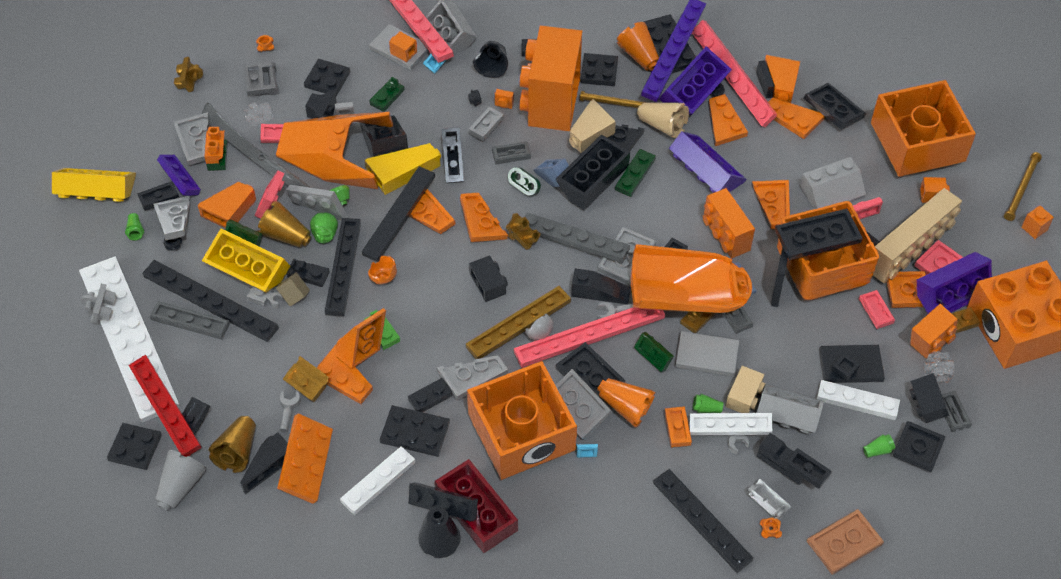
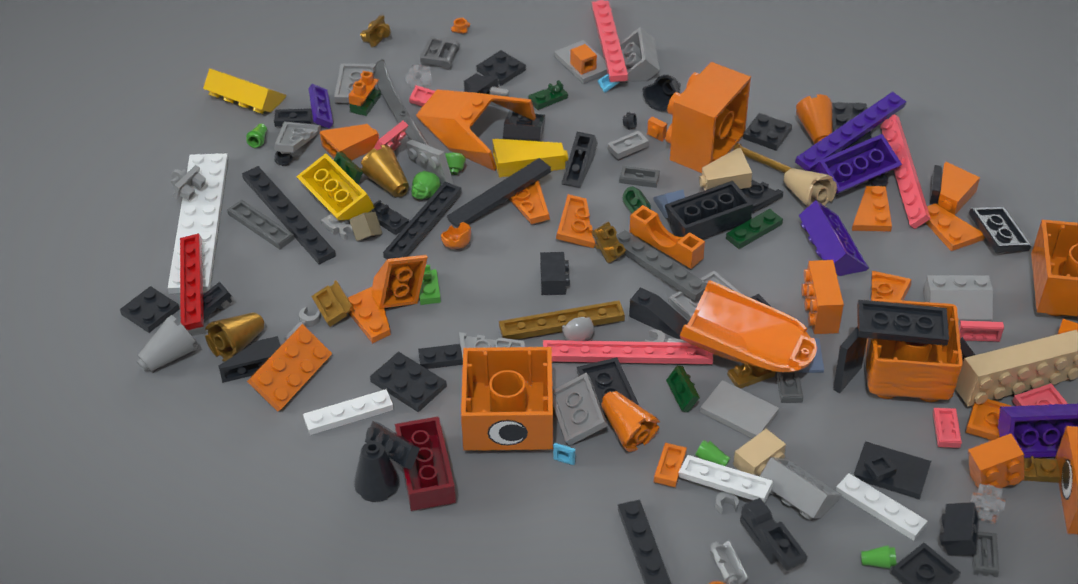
camera: 25 degrees right, 10 degrees down
none -> orange arch [629,205,705,269]

